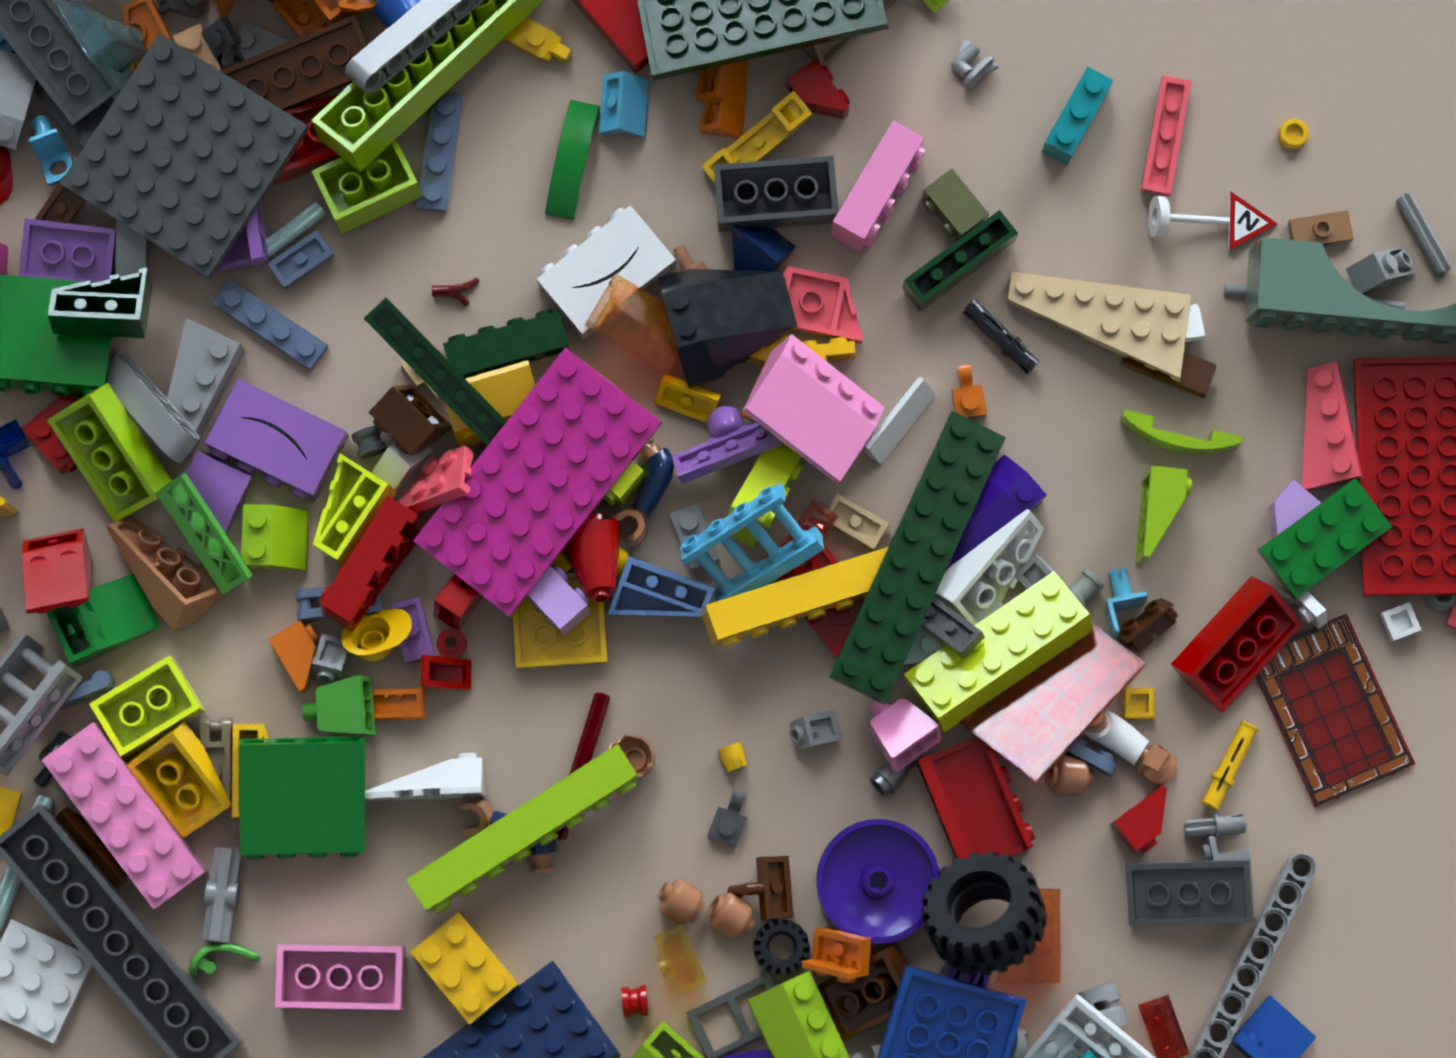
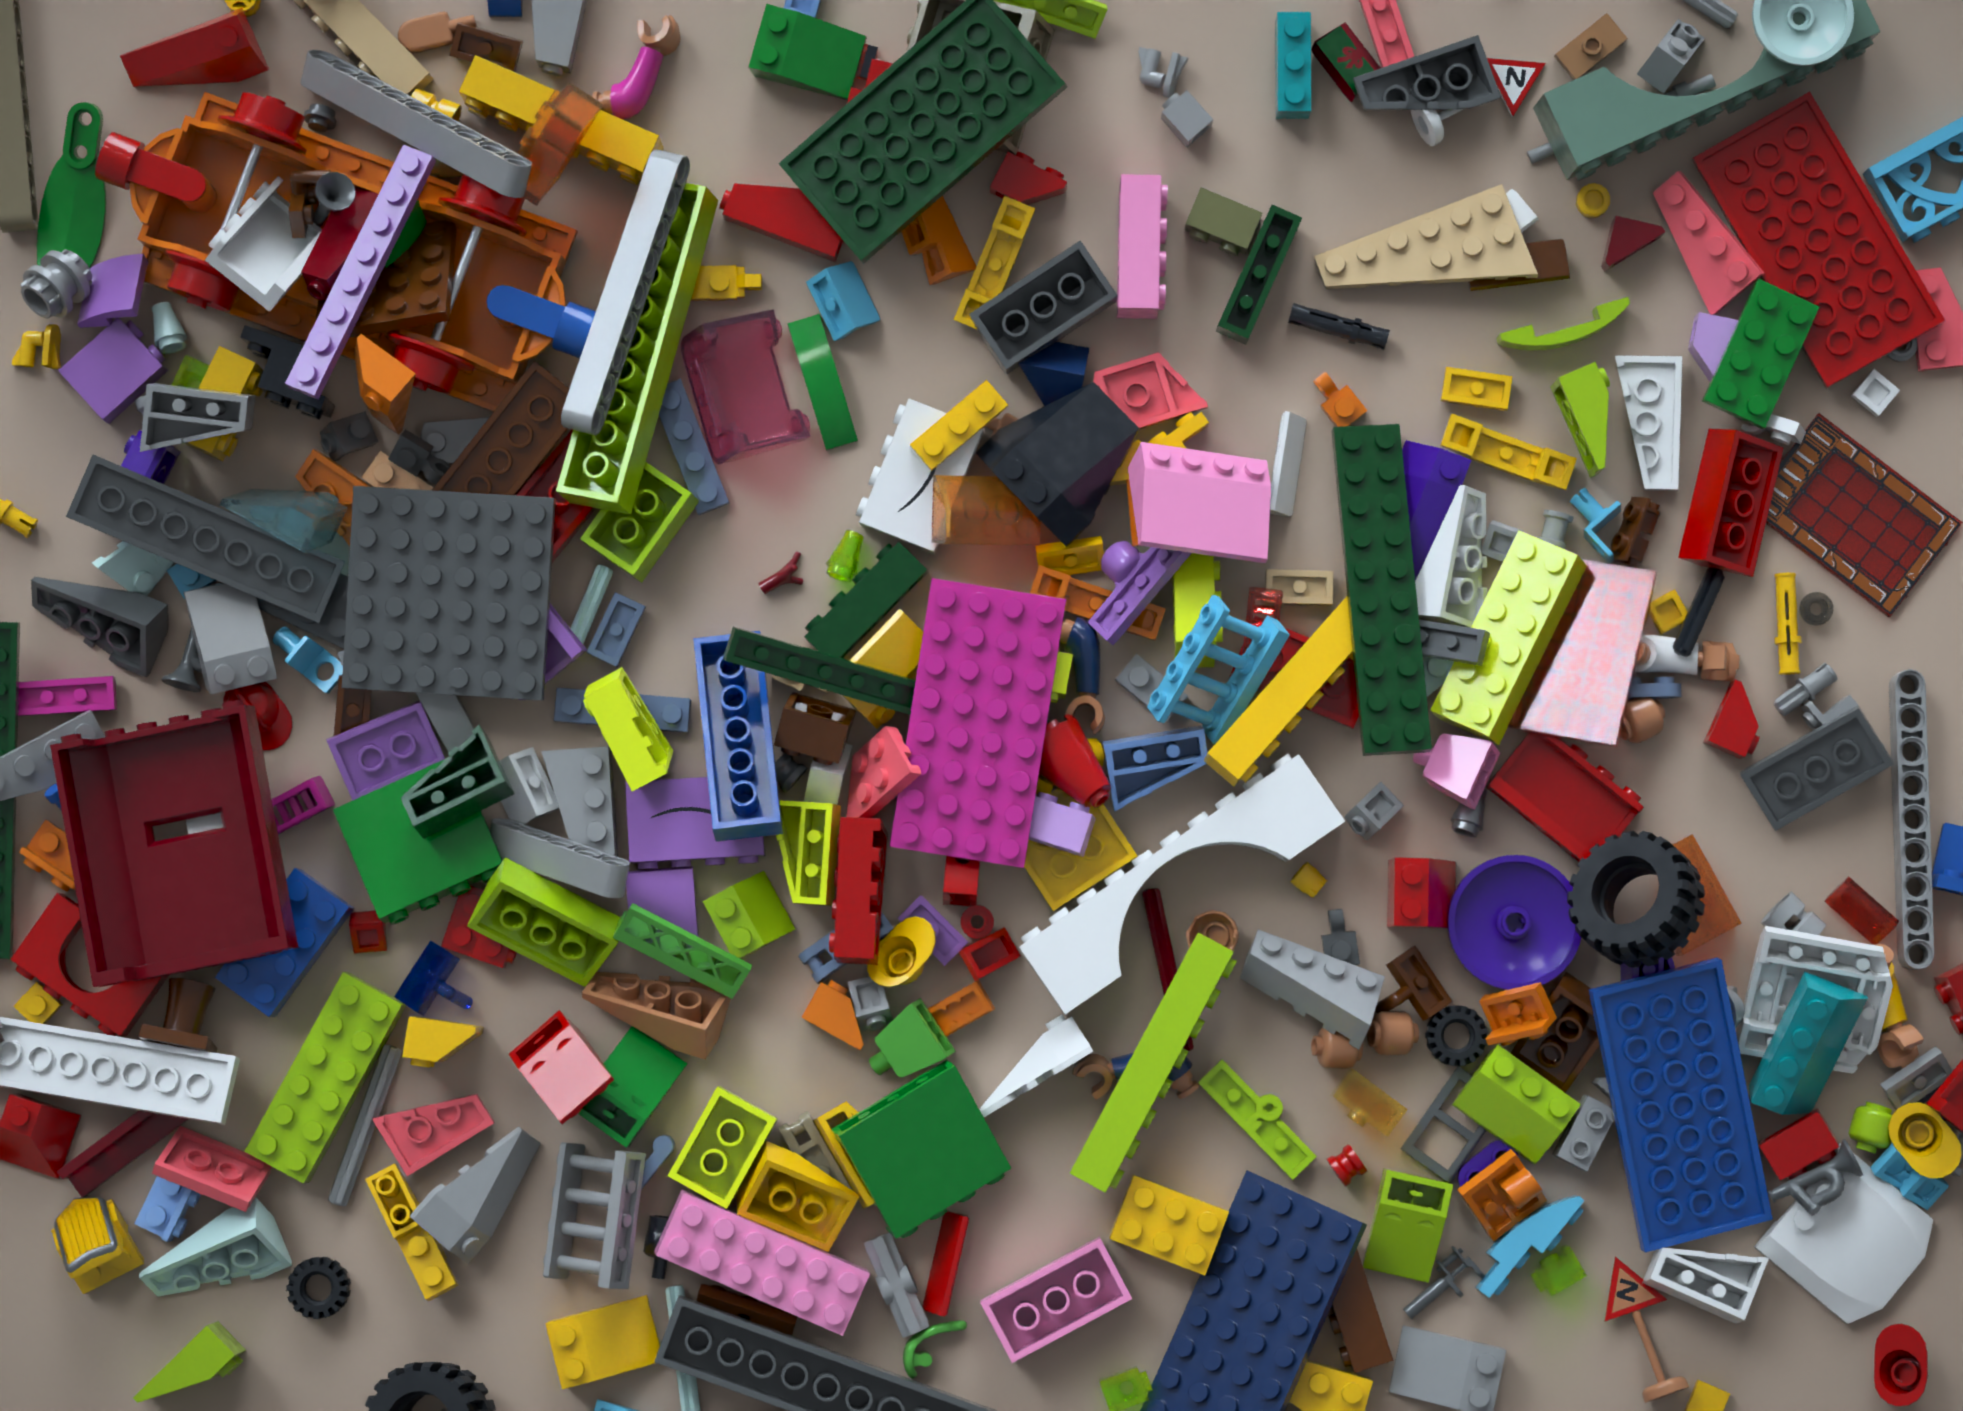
camera: 20 degrees left, 5 degrees up
none -> white panel [500,747,559,824]
none -> neon yellow wedge [583,667,674,791]
none -> clear pink windscreen [681,309,811,464]
none -> blue brick [693,631,783,842]
none -> clear neon green cone [826,530,864,582]
none -> yellow plate [910,379,1008,471]
none -> red slope [922,1211,969,1317]
none -> white arch [1019,754,1345,1014]
none -> orange slope [1030,565,1166,640]
none -> light grey brick [1161,90,1213,148]
none -> lime hinge [1198,1059,1317,1180]
none -> light grey wedge [1240,929,1385,1050]
none -> piece [1311,22,1381,102]
none -> dark grey wedge [1353,35,1501,110]
none -> red slope [1387,857,1456,929]
none -> yellow plate [1440,366,1513,411]
none -> yellow slope [1440,414,1577,490]
none -> yellow tile [1576,183,1610,218]
none -> dark red slope [1601,216,1666,272]
none -> white wing [1615,356,1683,491]
none -> black axle [1672,567,1725,657]
none -> clear smoke plate [1799,592,1833,626]

